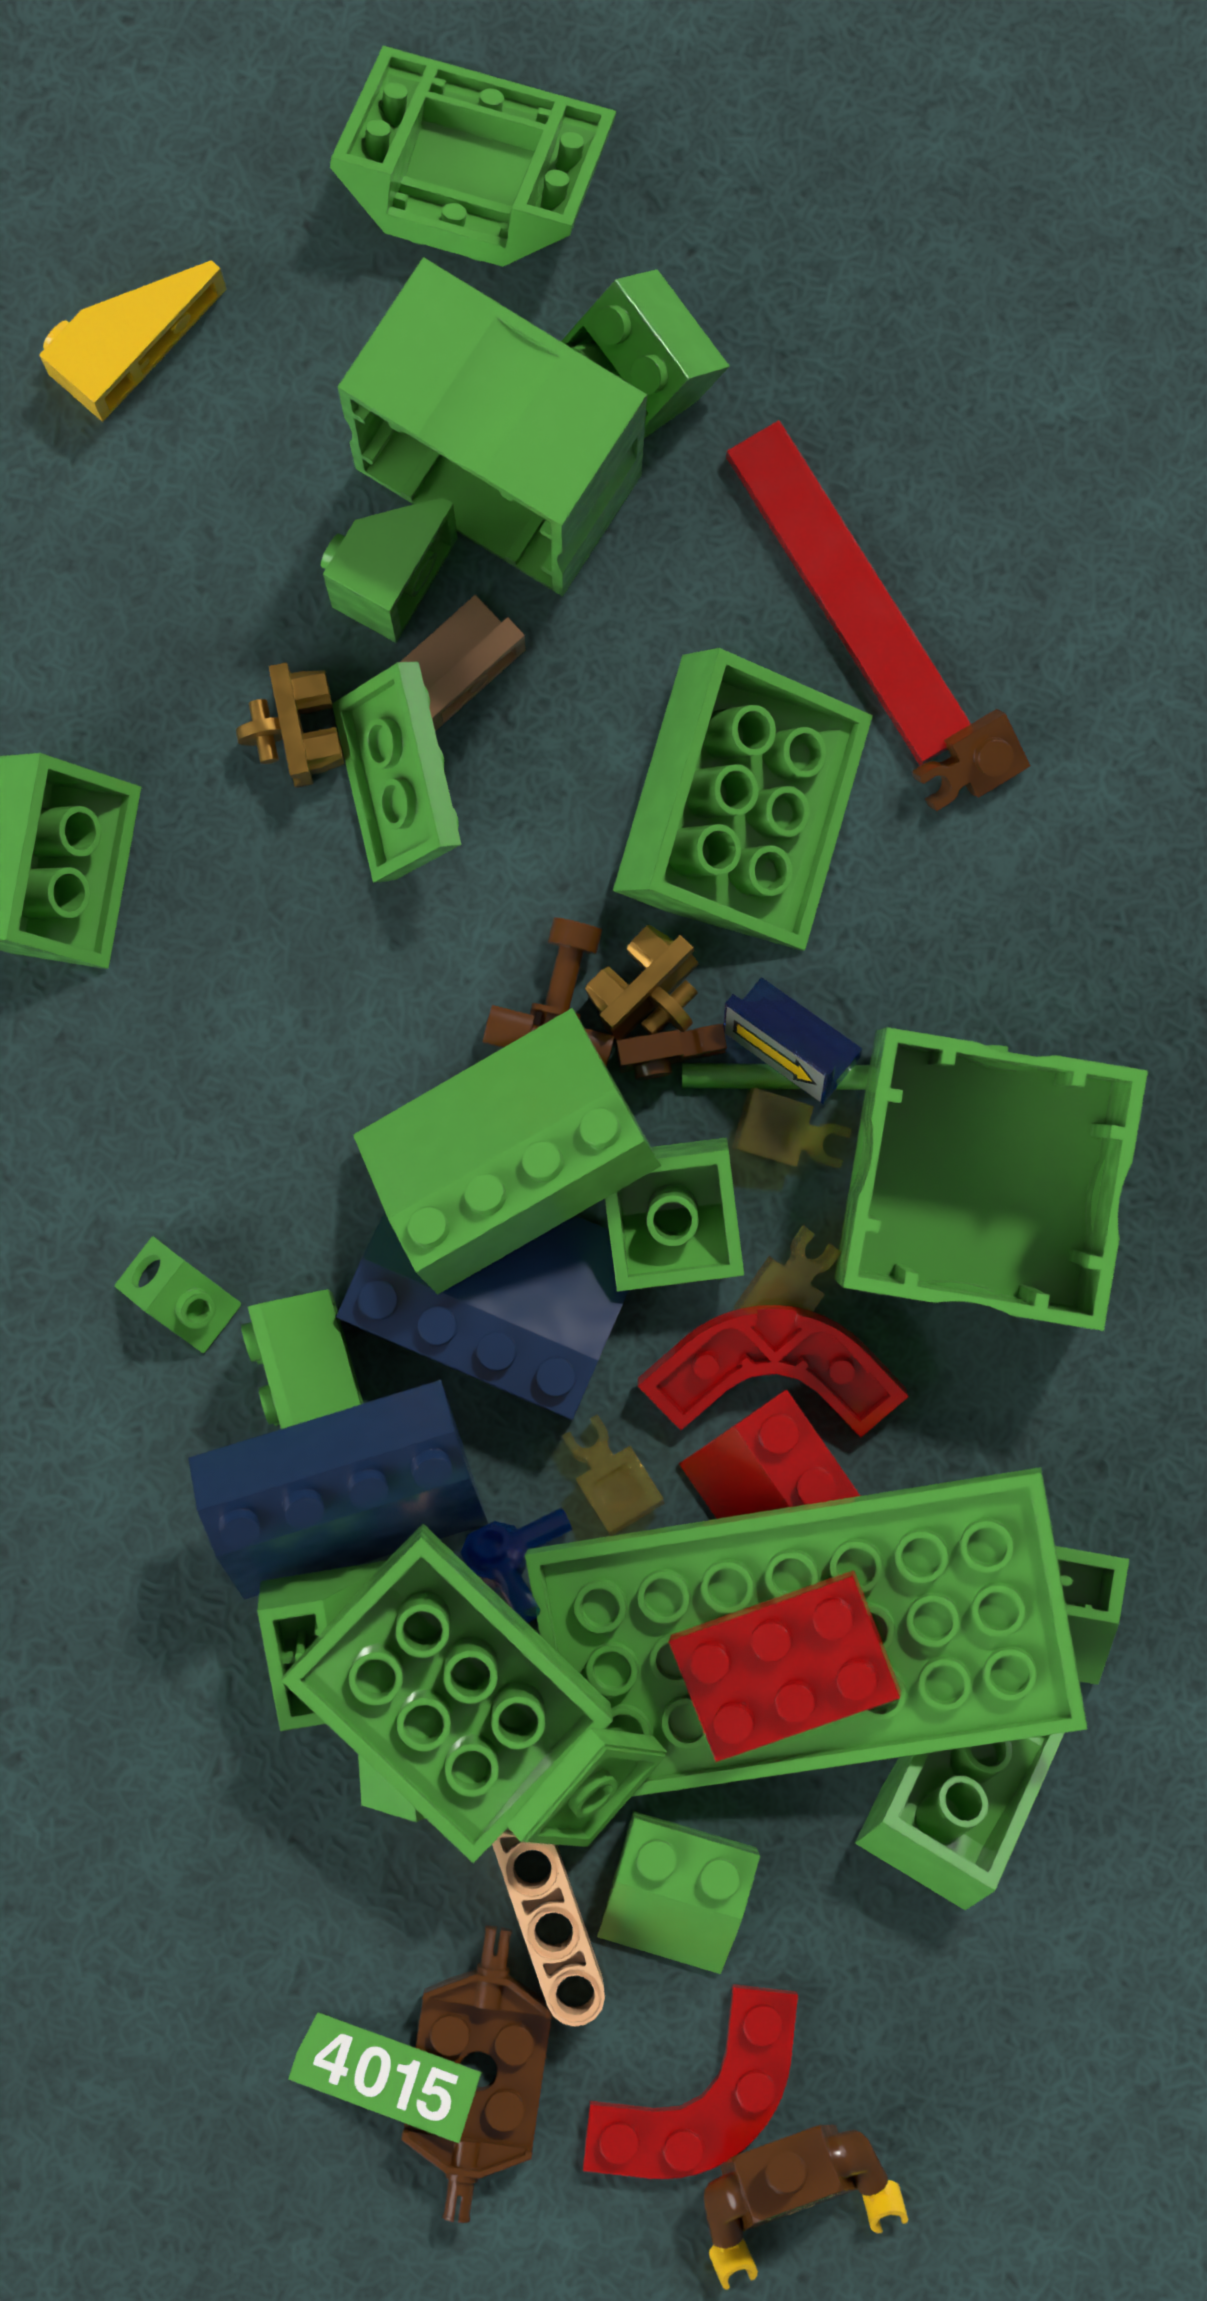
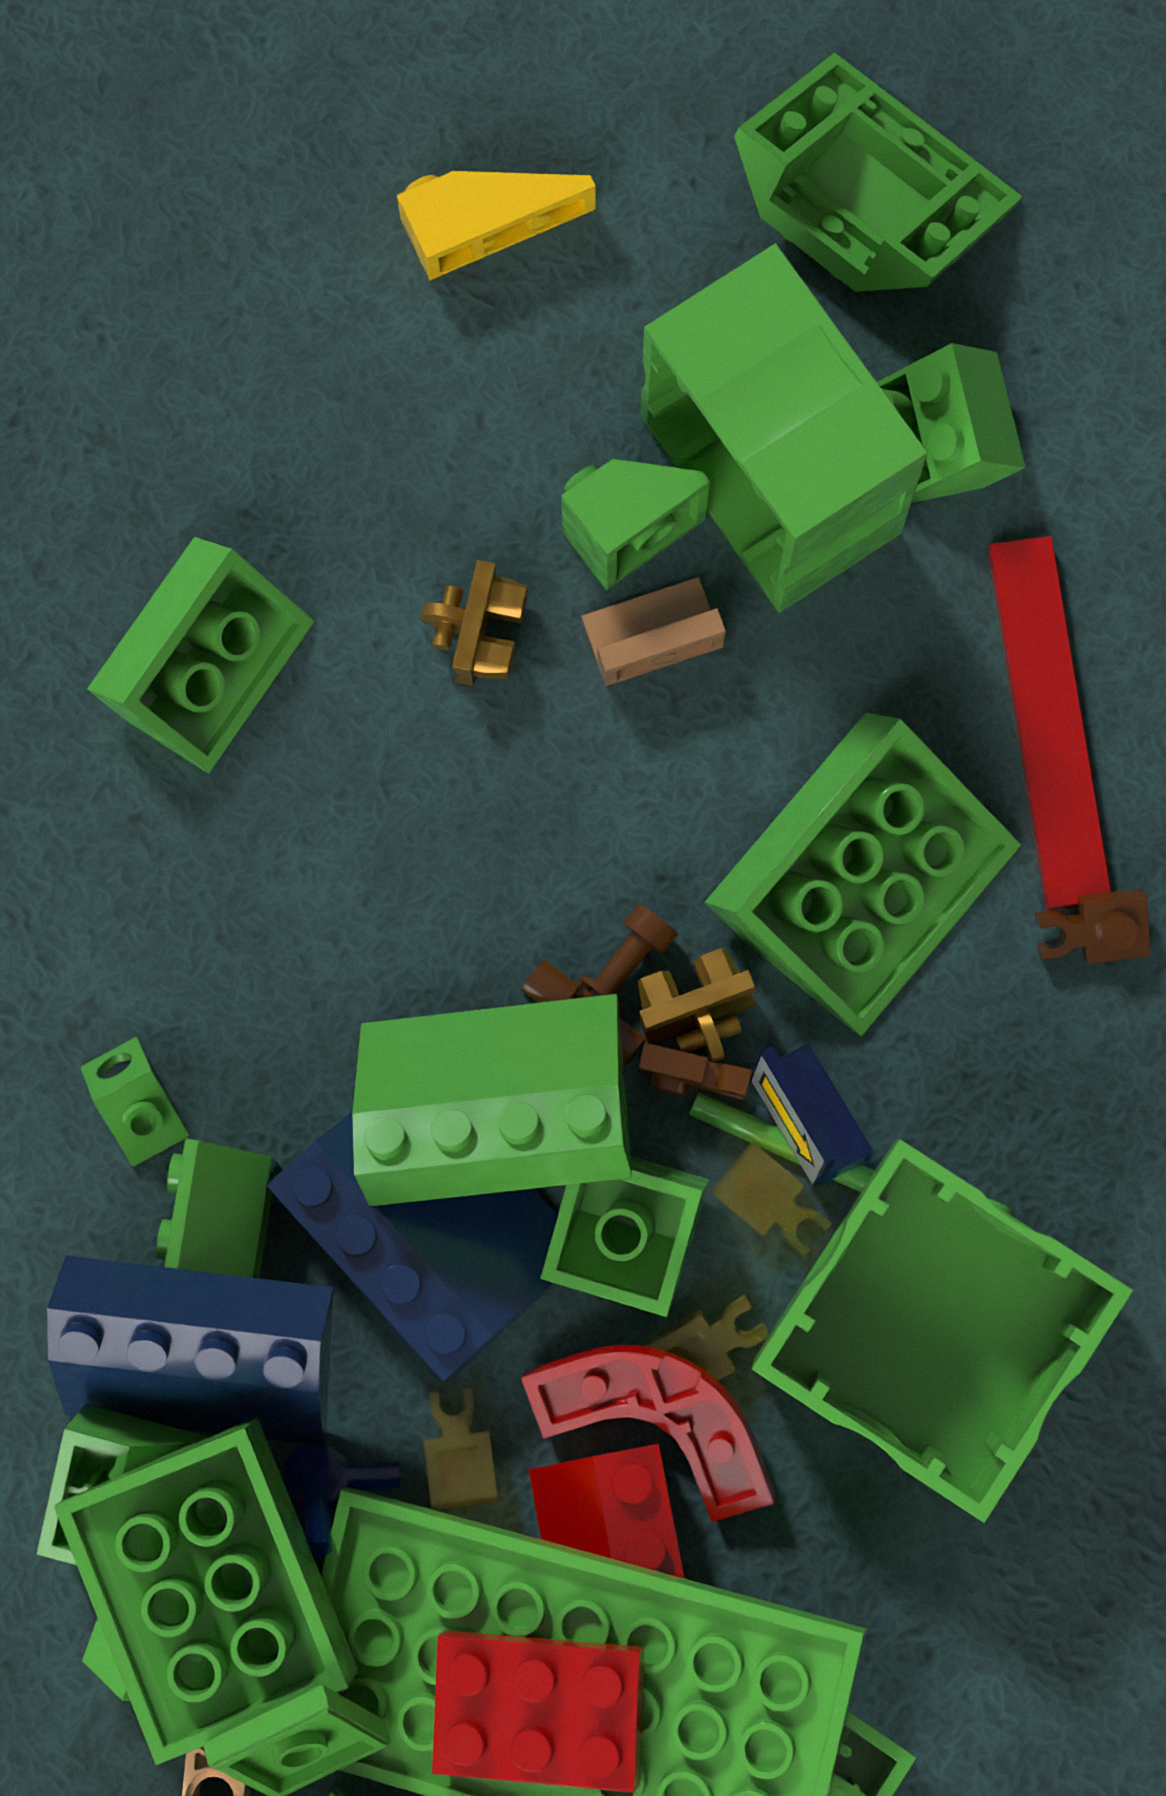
camera: 30 degrees right, 5 degrees down
bright green plate [332,661,461,883] -> none

